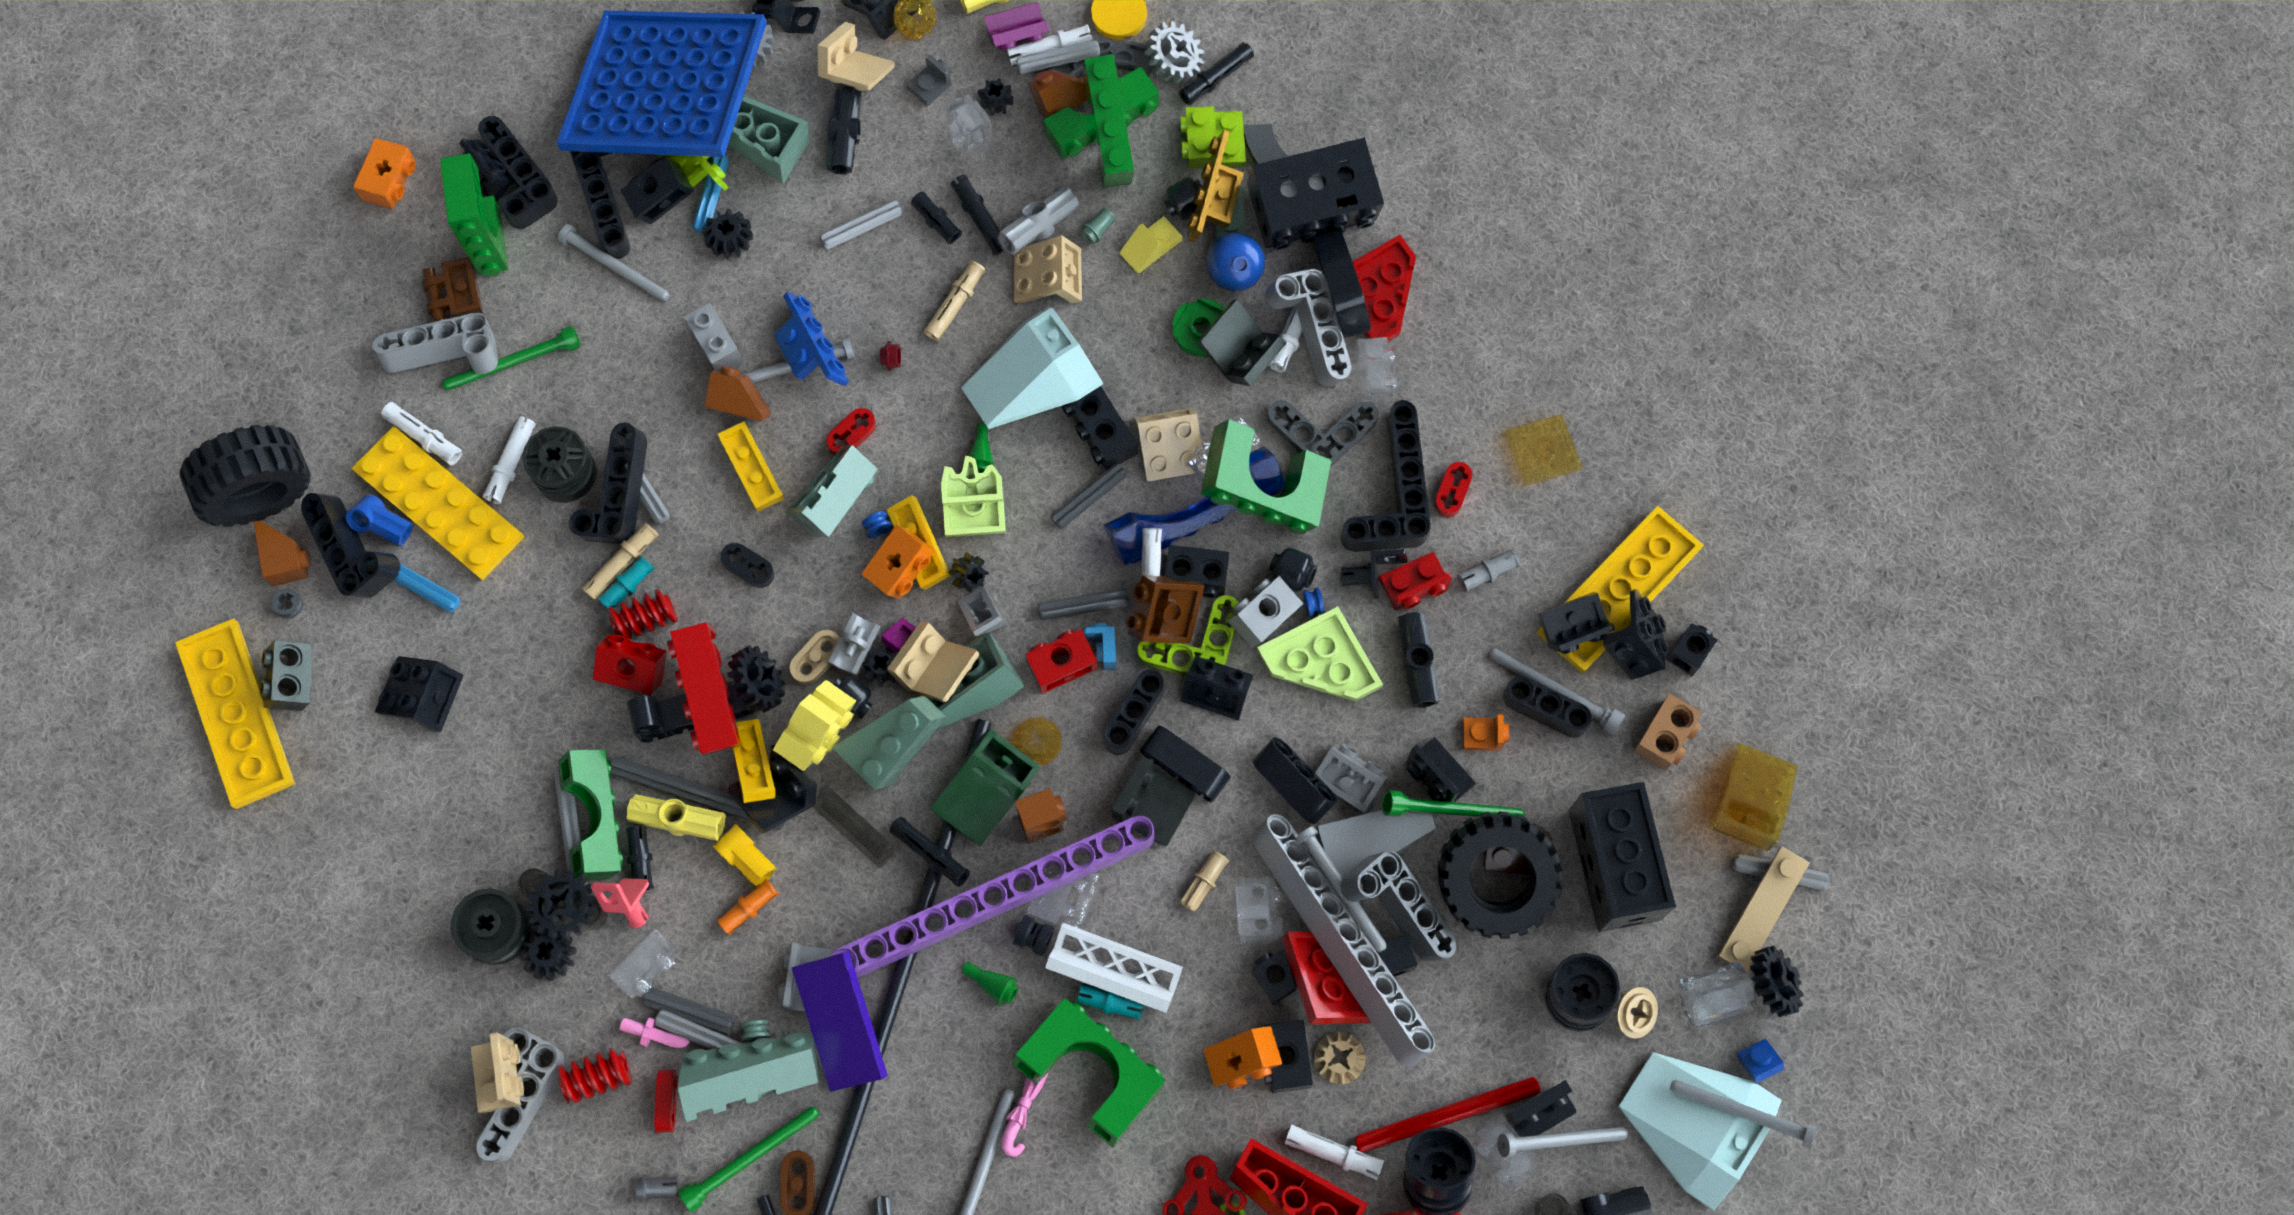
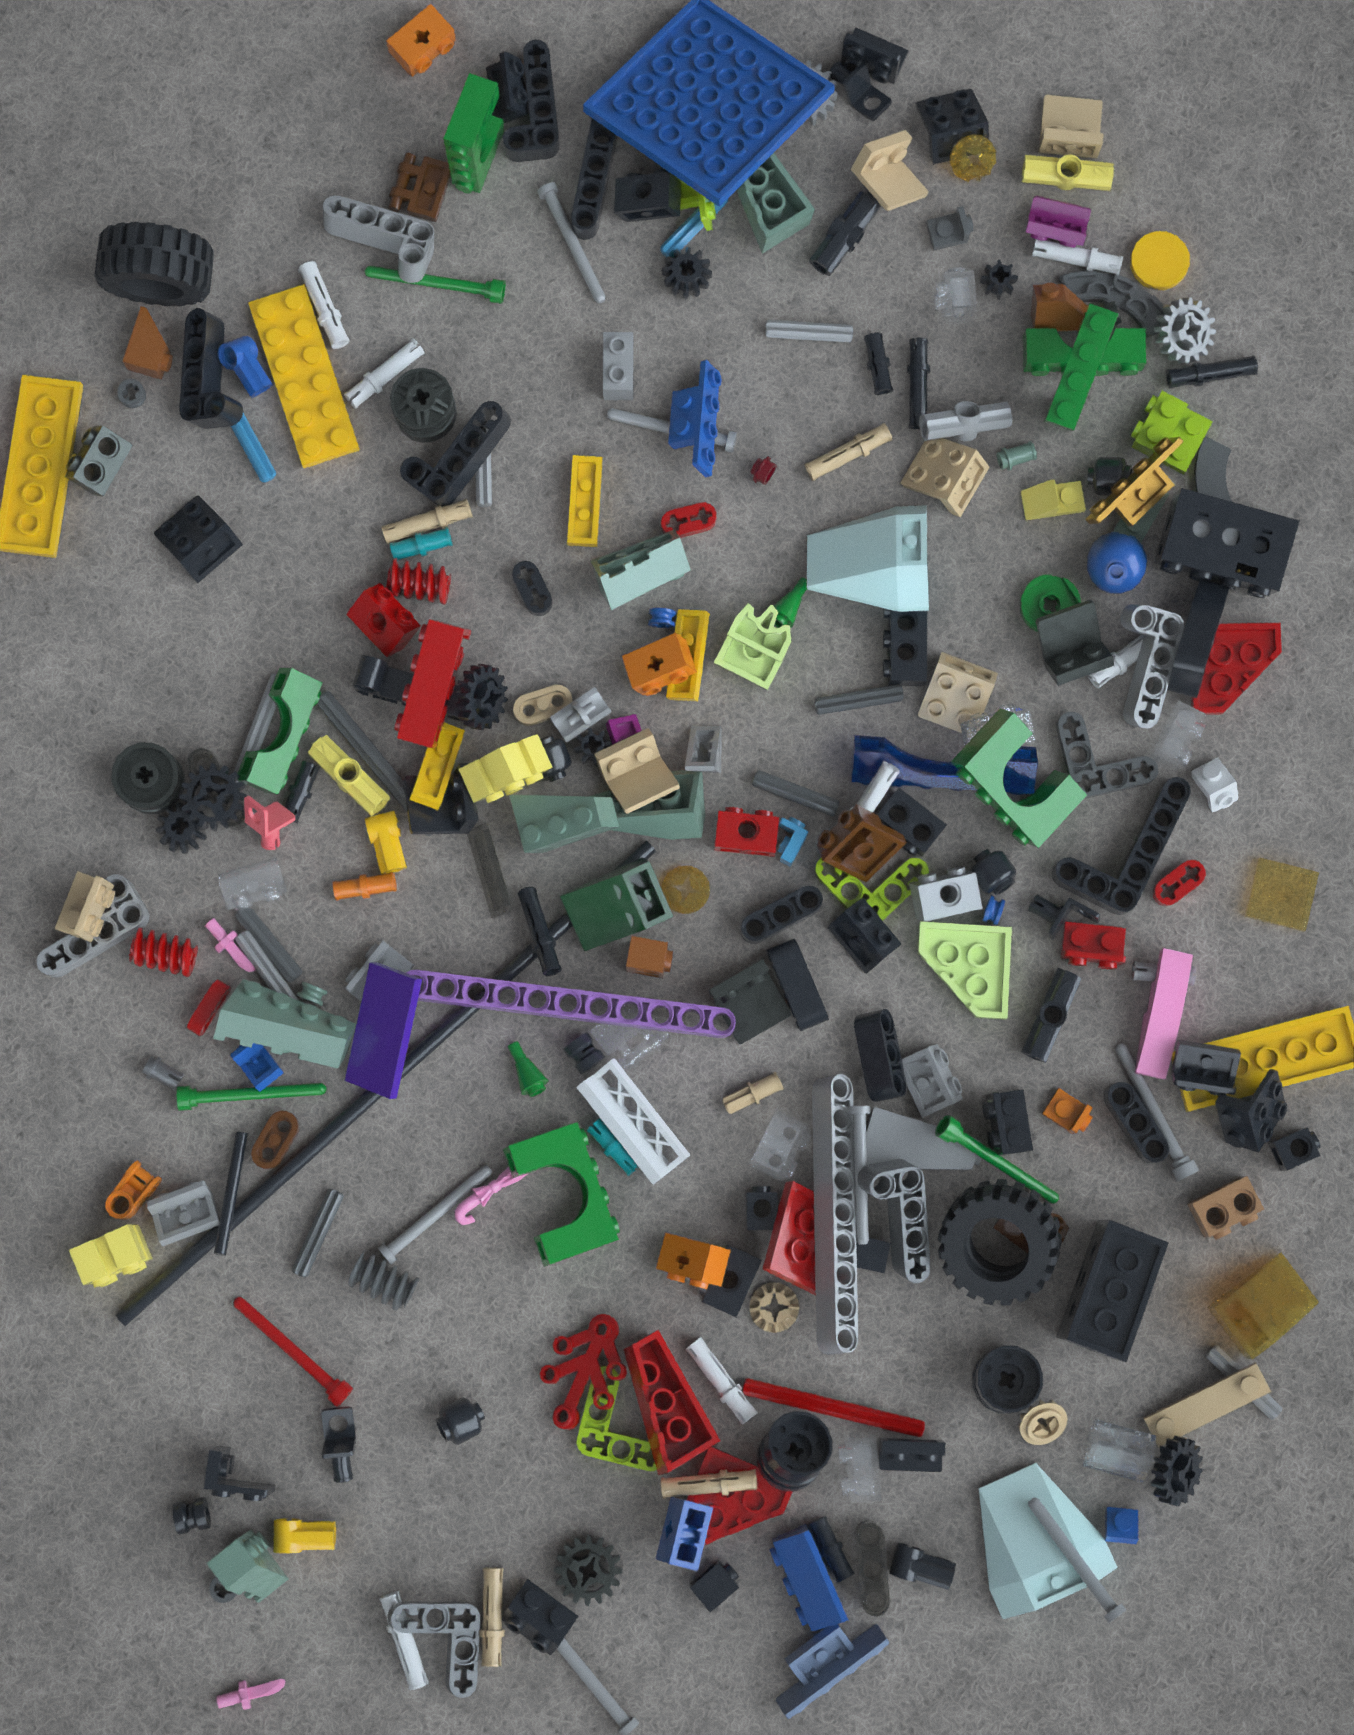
camera: 30 degrees right, 10 degrees up
dark orange slope [704,366,771,421] -> none
black gear [948,552,989,593] -> none
light grey axle [1017,39,1100,74] -> none
light grey bar [1497,1127,1629,1157] -> none
none -> blue bracket [230,1043,284,1092]
none -> bright pink slope [1135,948,1193,1080]
none -> white bracket [1191,757,1238,812]

